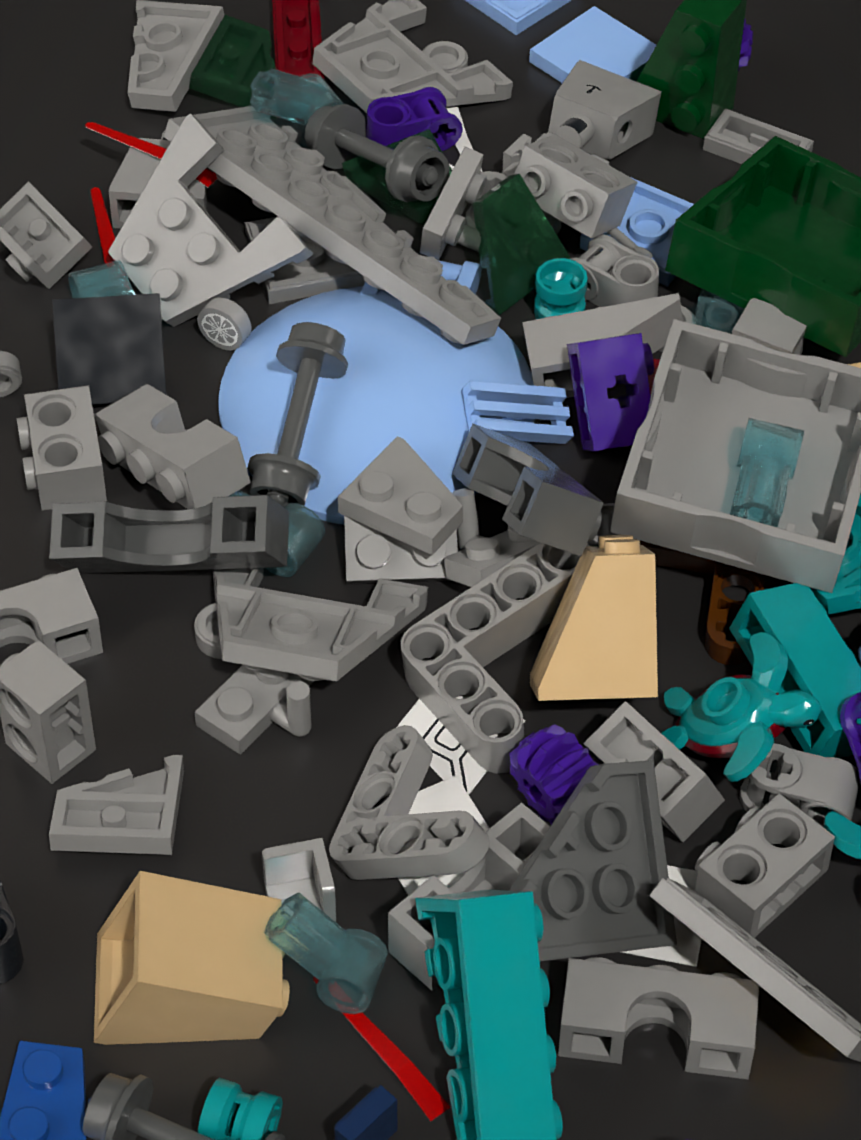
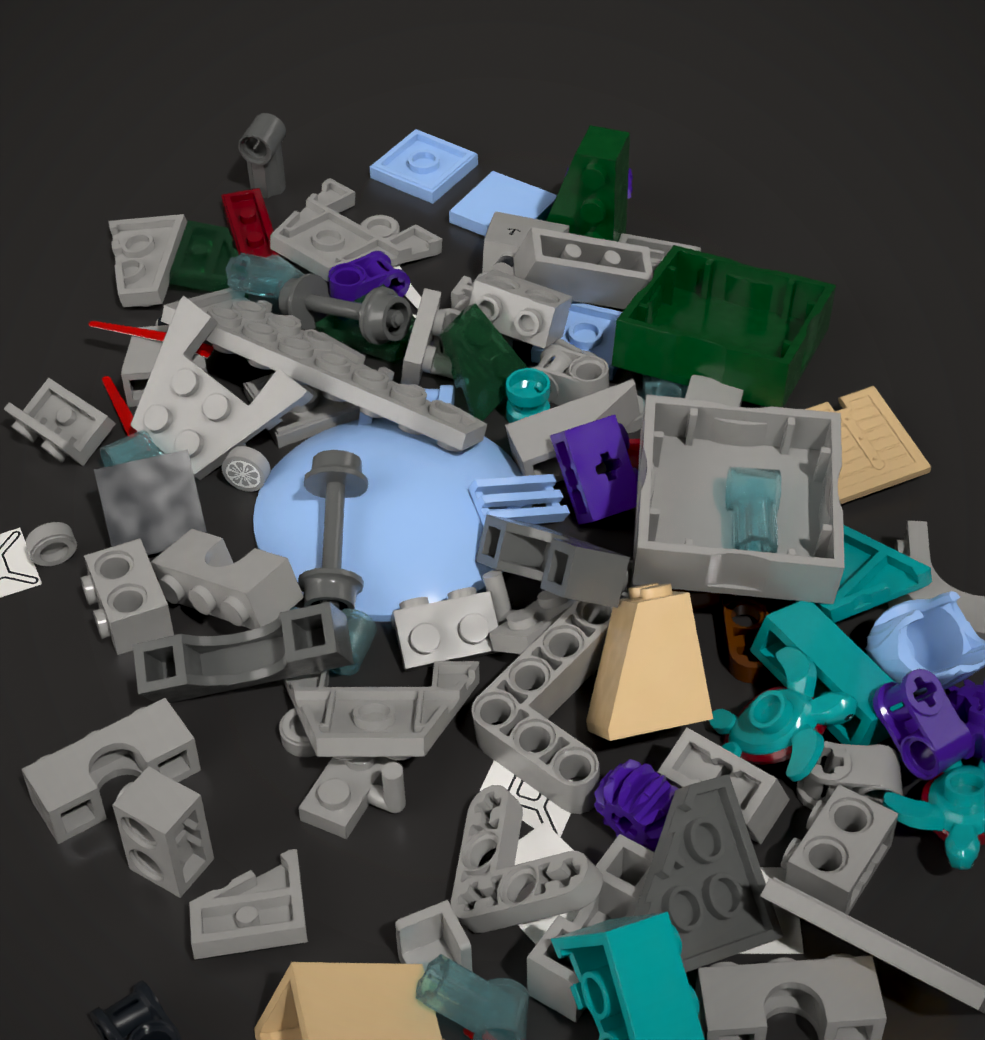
camera: 10 degrees left, 5 degrees down
light grey wing [338,436,463,555] -> none
none -> light grey brick [513,227,653,309]

